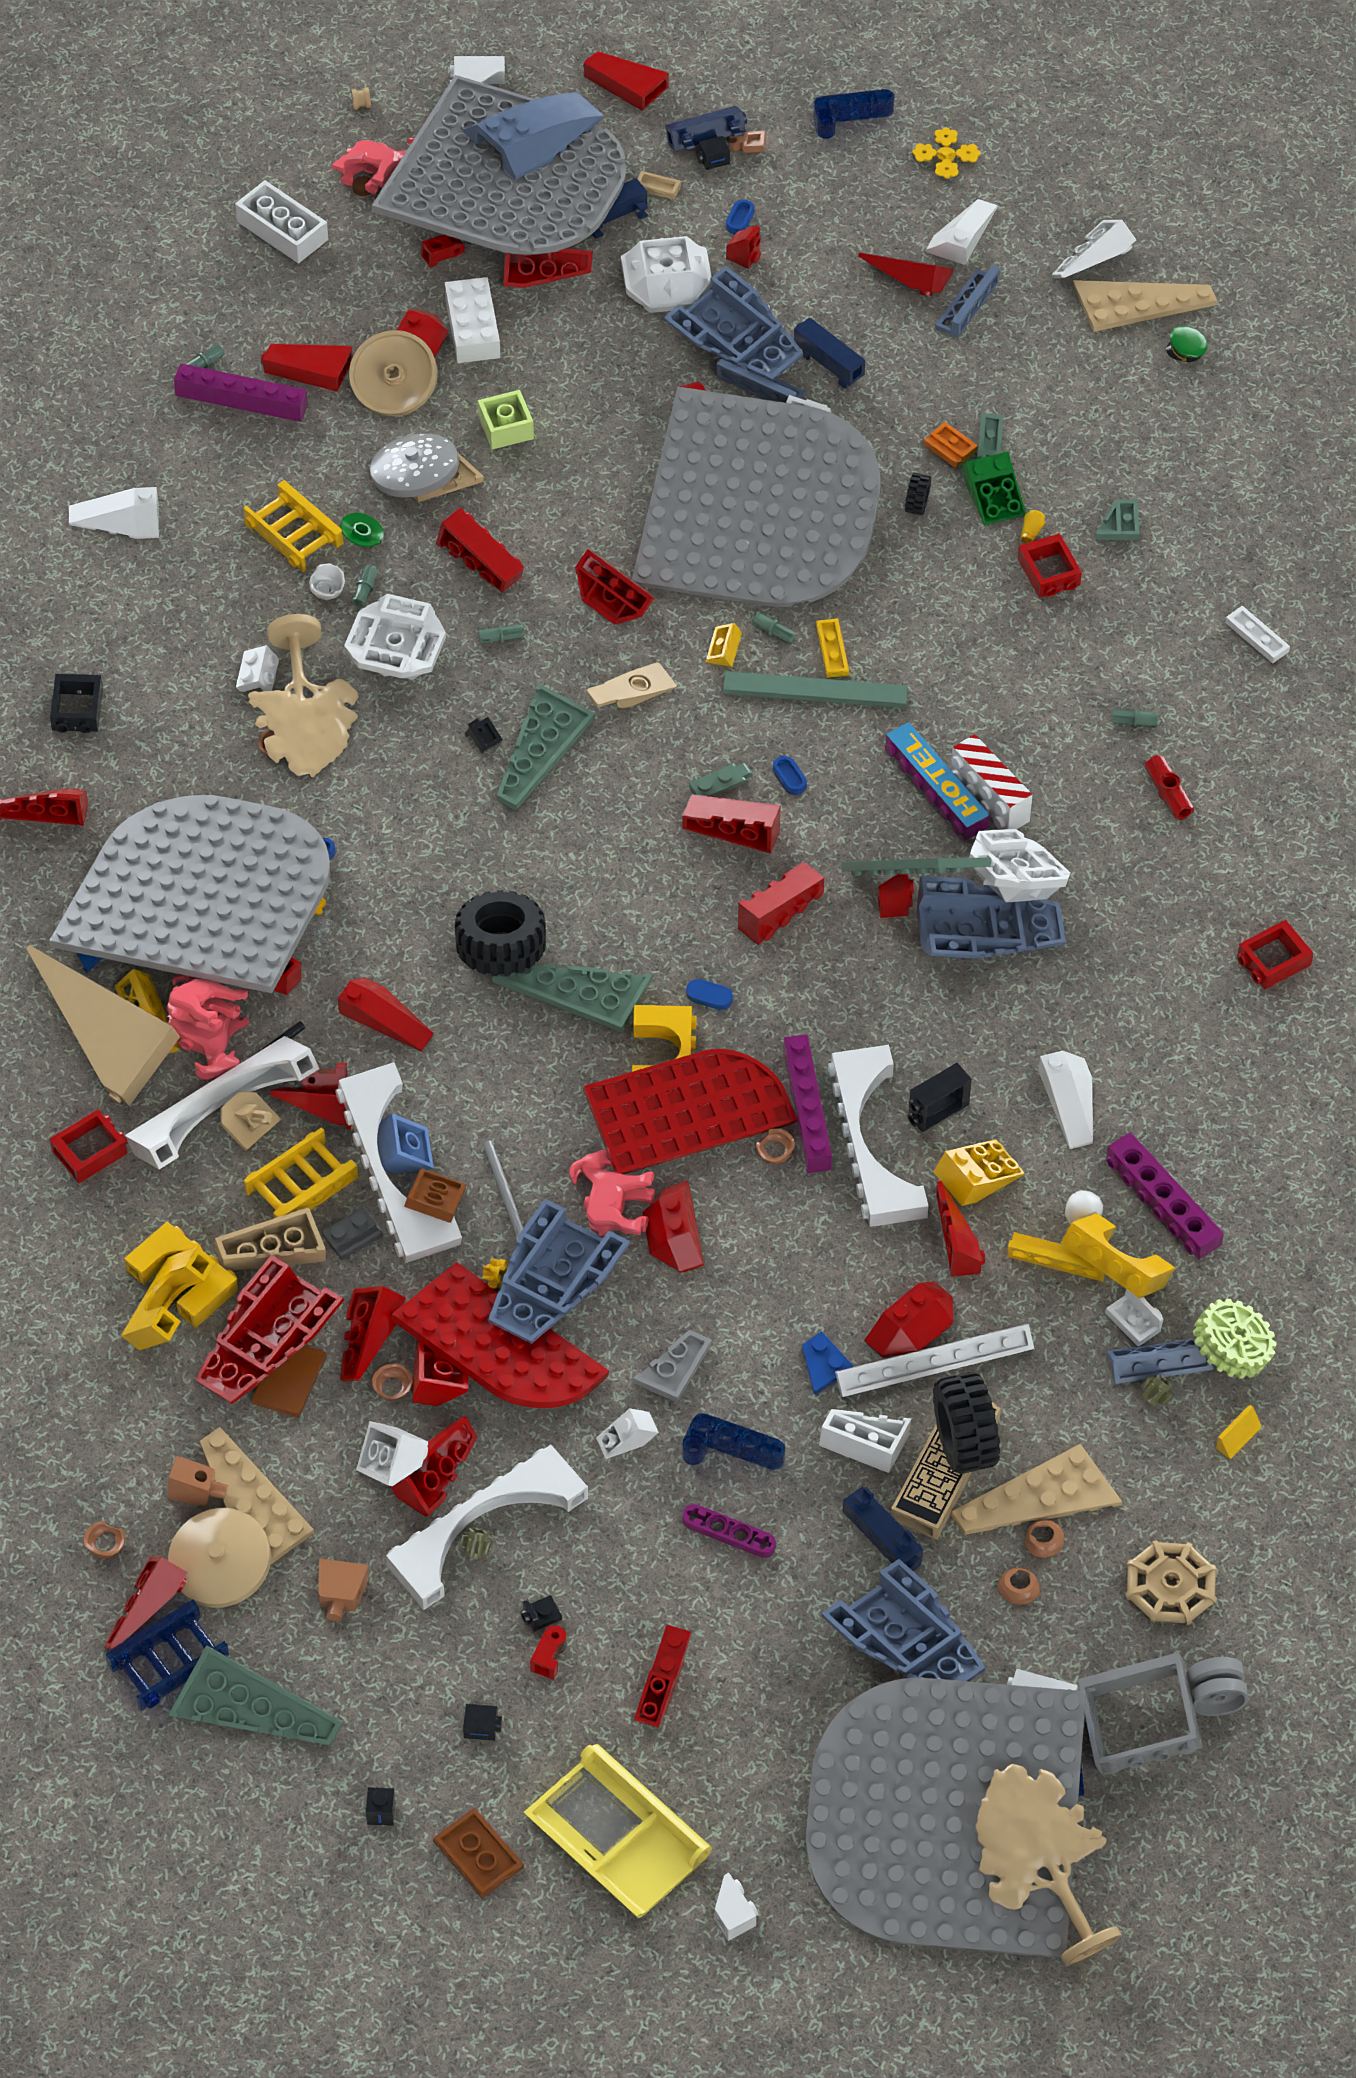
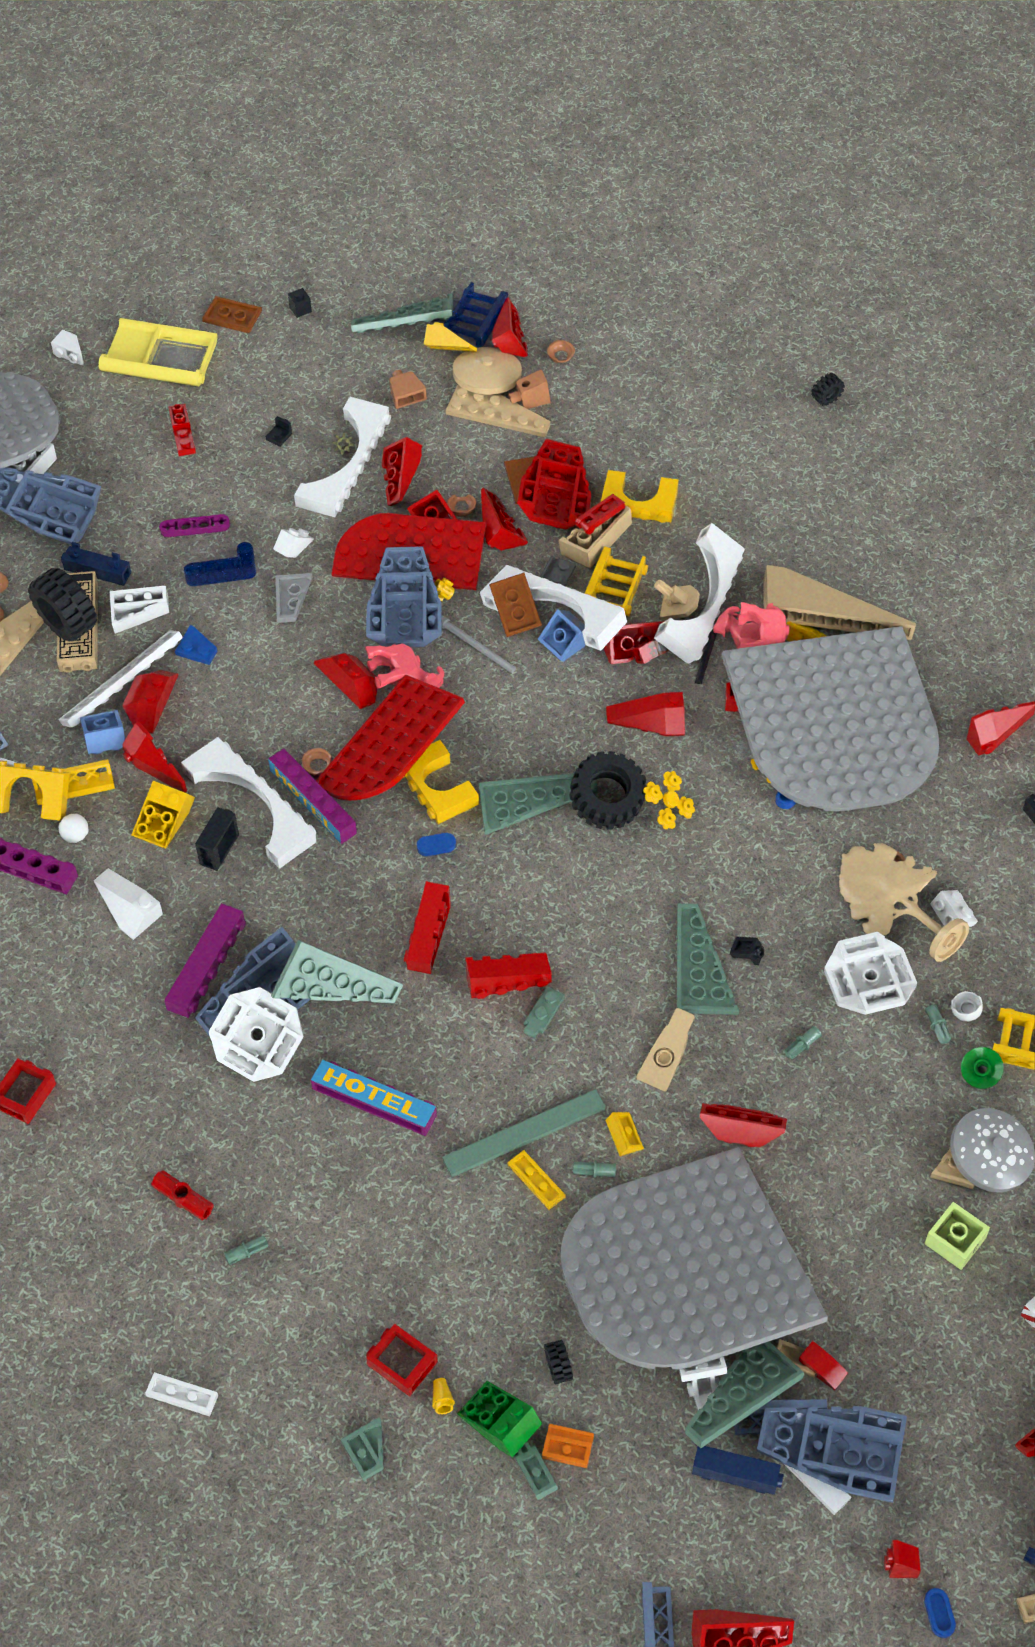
camera: 150 degrees right, 0 degrees up
red window [49,1109,128,1184] -> none
yellow arch [121,1247,215,1350] -> none
white slope [356,1421,428,1486] -> none
red wedge [436,507,524,593] -> none
black brick [463,1704,502,1741] -> none
red leg [530,1625,567,1680] -> none
white piece [621,236,712,313] -> none
blue tile [773,756,807,795] -> none
white brick [951,734,1032,830] -> none
none -> medium blue slope [80,710,125,754]
none -> magenta brick [164,903,246,1018]
none -> yellow slope [424,322,477,352]
none -> red plate [575,494,625,535]
none -> yellow plant [643,771,695,830]
none -> sand green wing [685,1341,804,1448]

